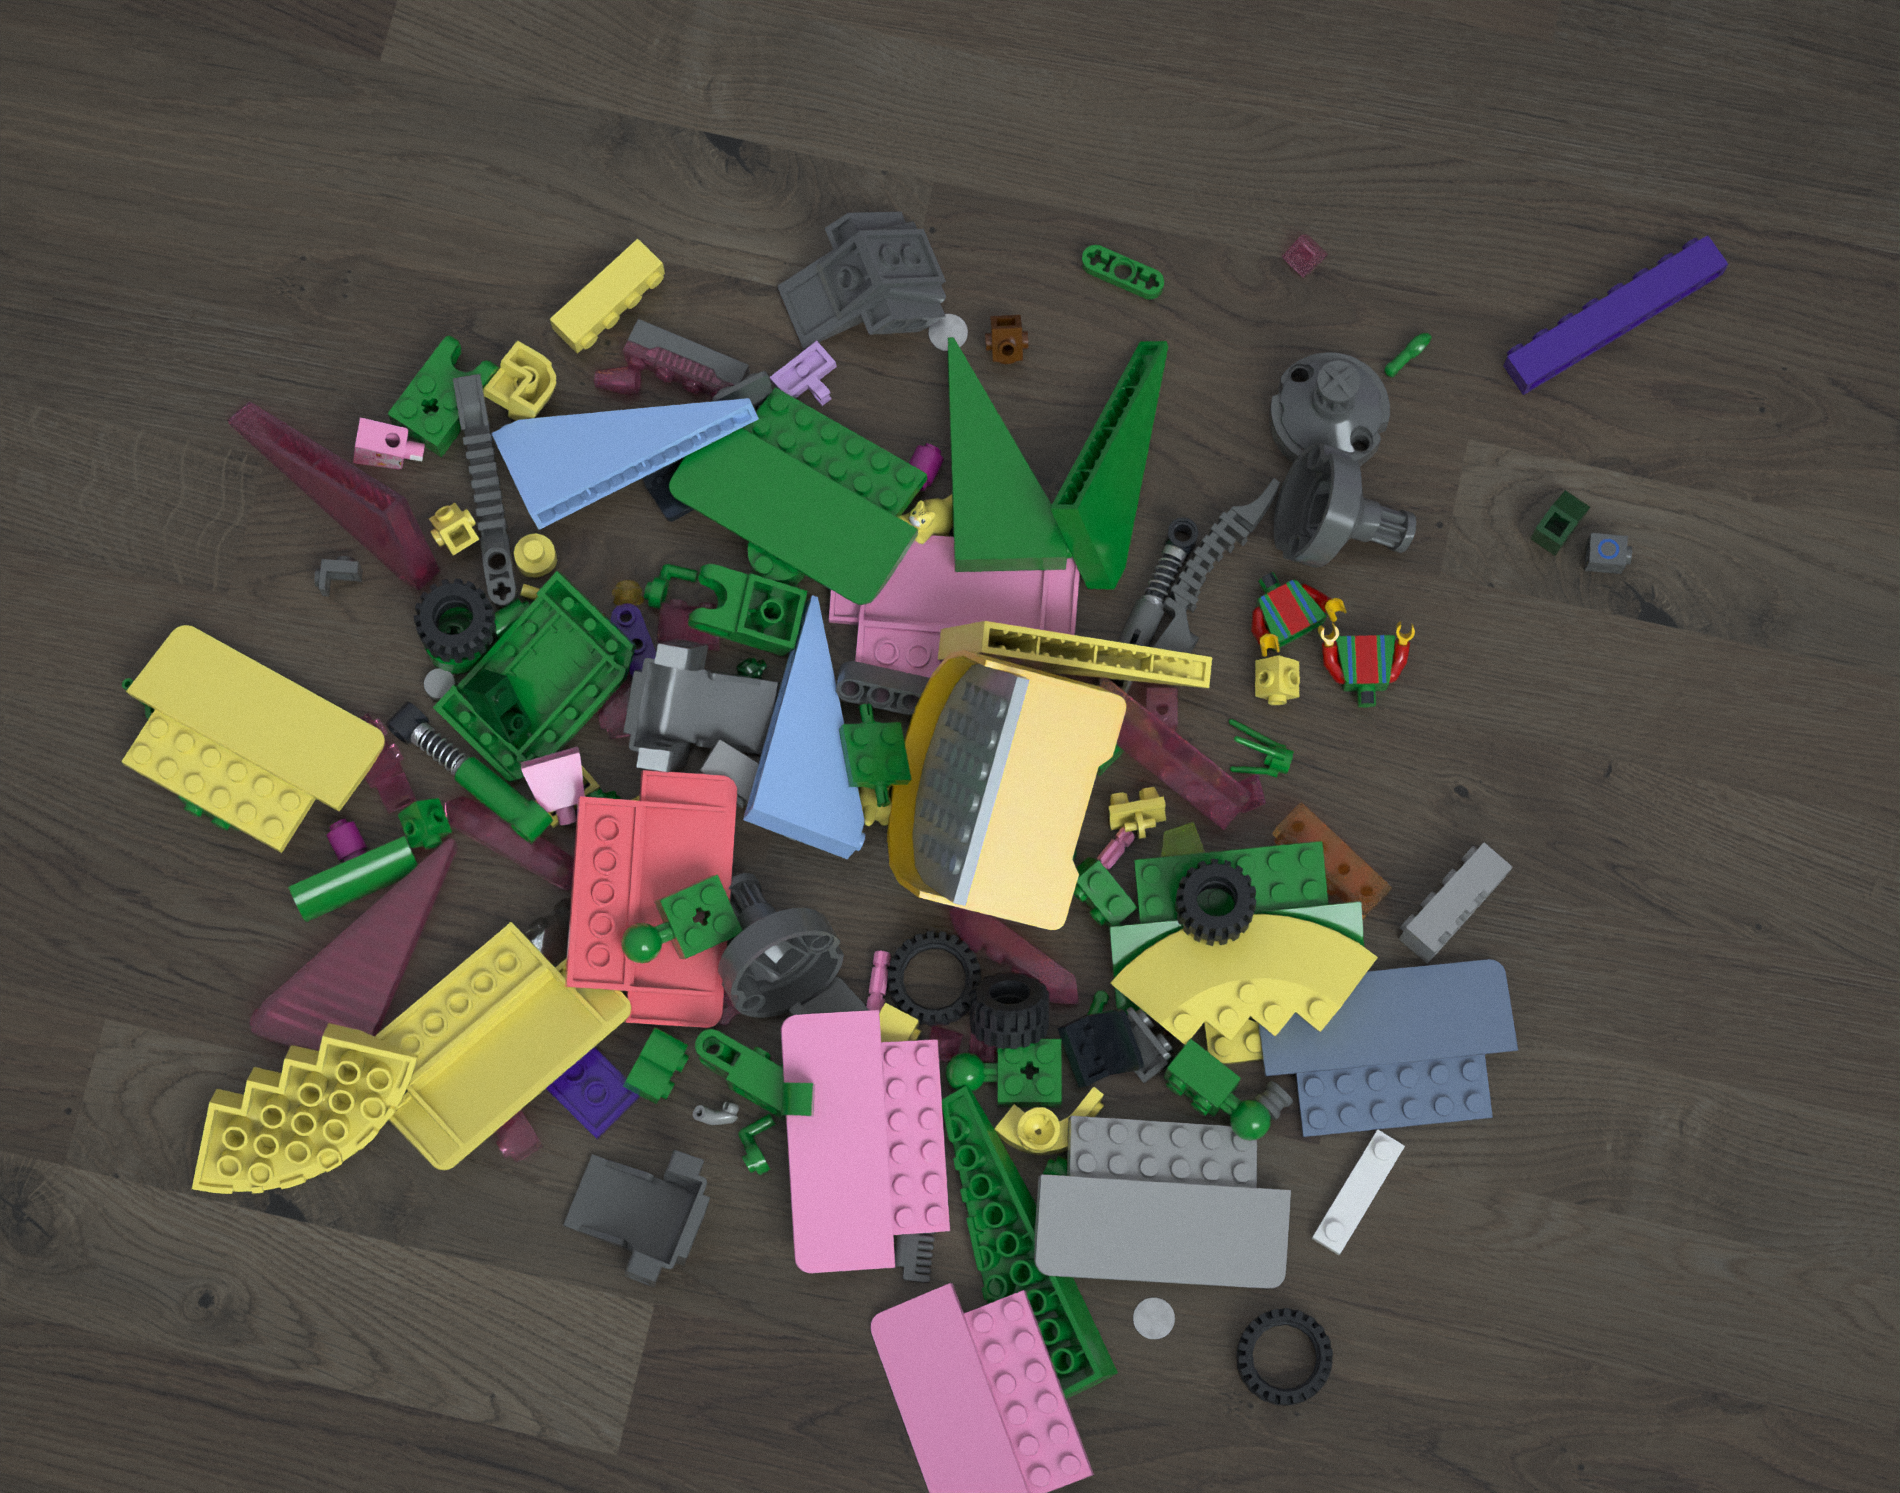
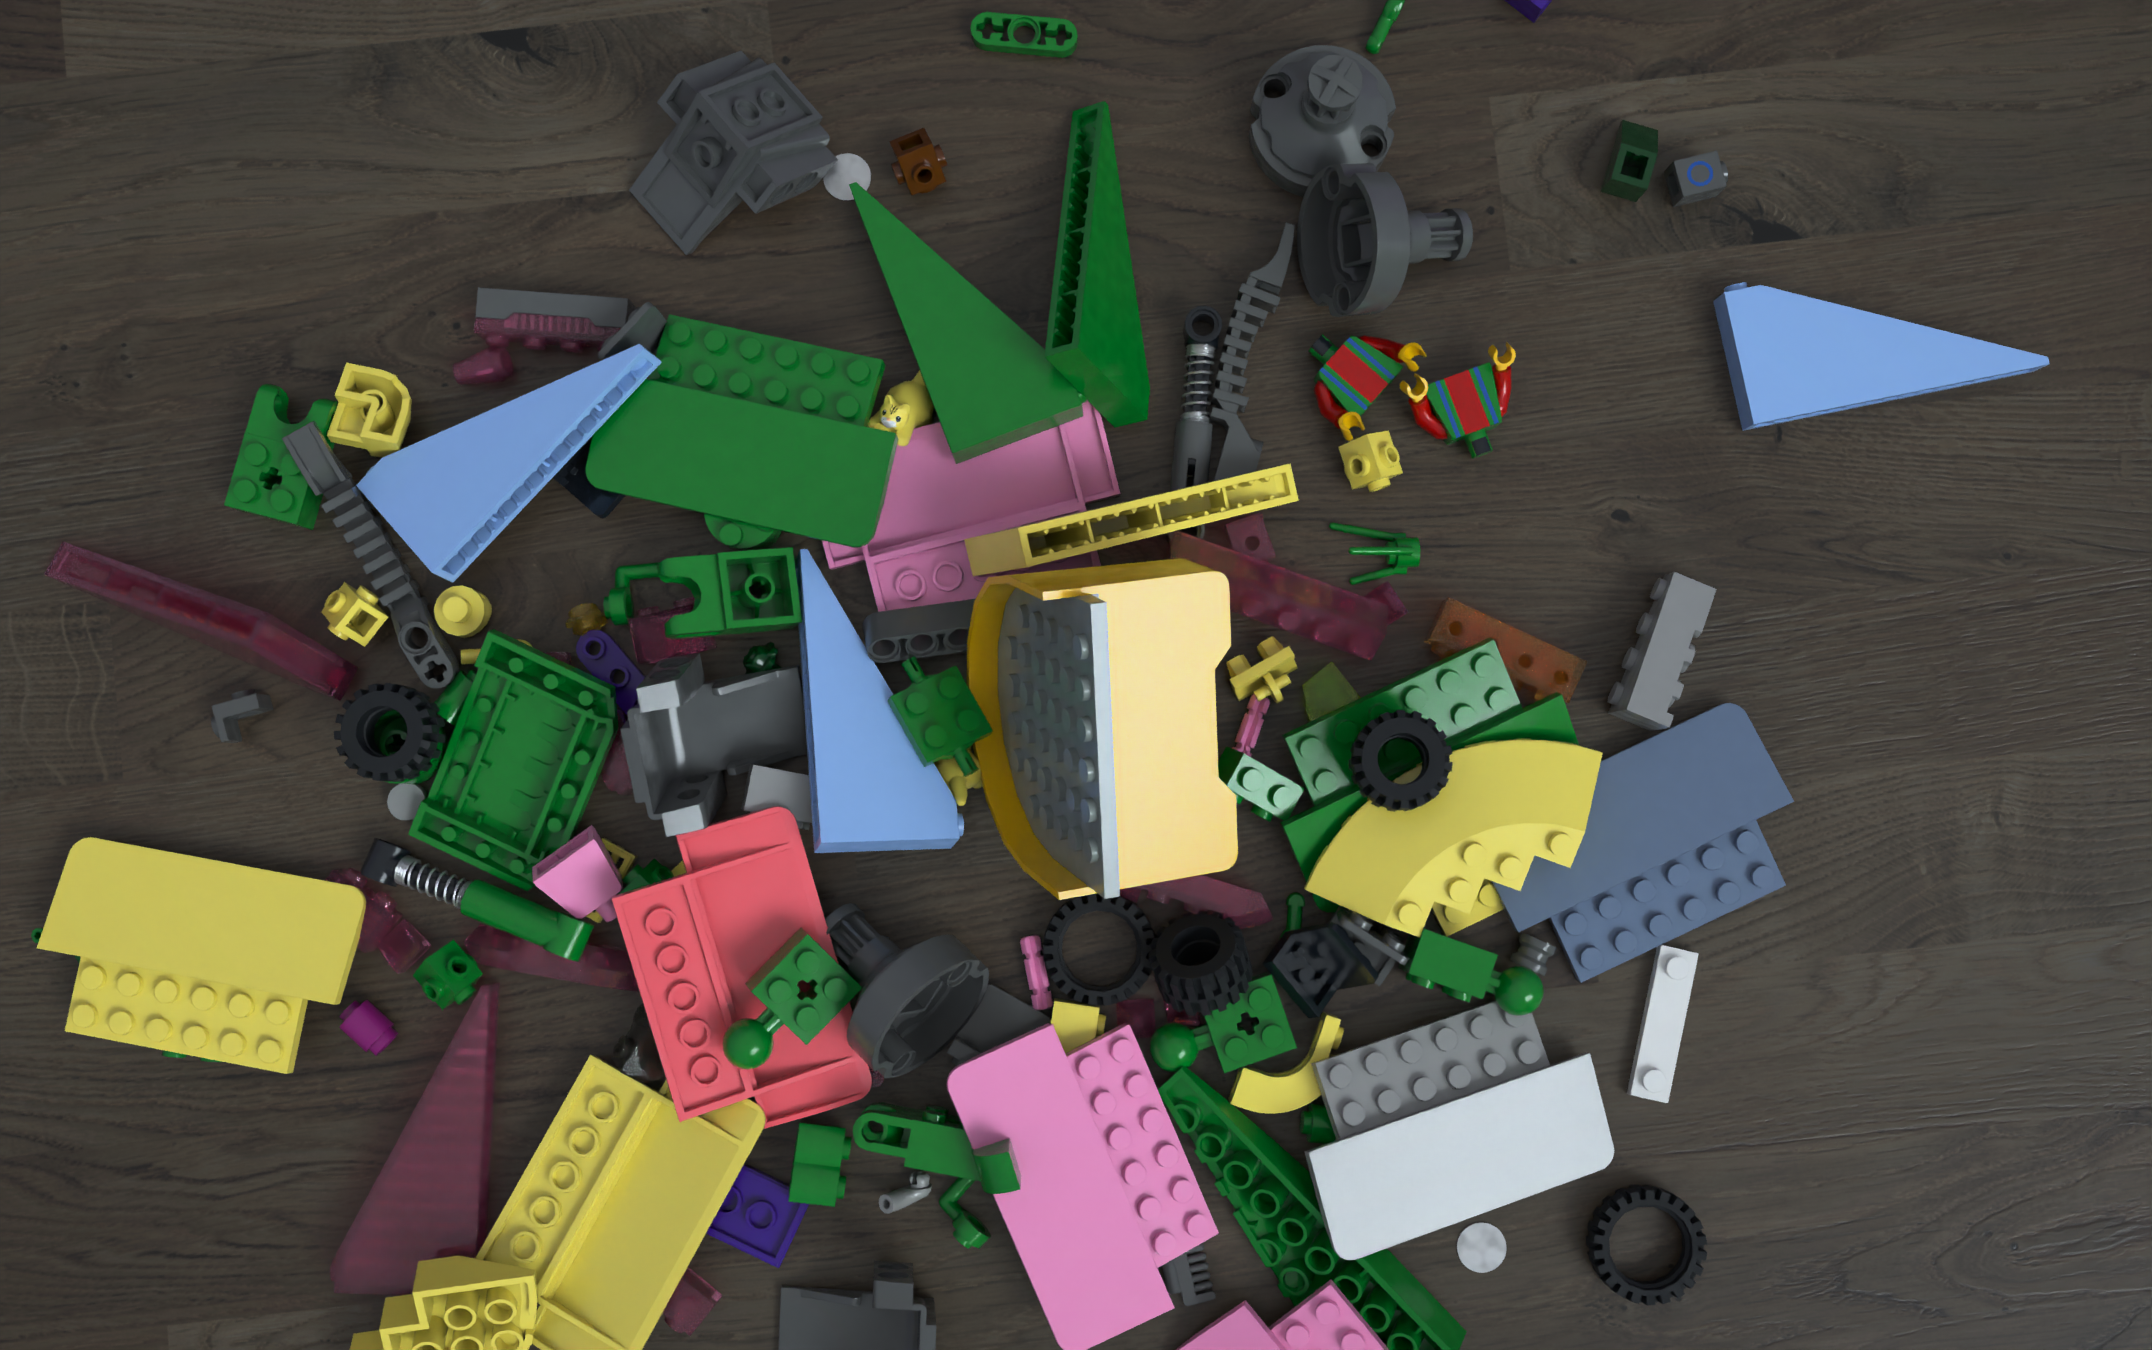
camera: 15 degrees left, 10 degrees up
green brick [288,836,421,922] -> none
bright pink torso [353,418,425,469] -> none
dark green slope [463,669,532,743] -> none
light yellow brick [550,239,665,354] -> none
lavender plate [770,341,837,406] -> none
magenta brick [909,443,944,491] -> none
light yellow piece [1017,1107,1060,1153] -> none
none -> light blue slope [1713,282,2050,431]

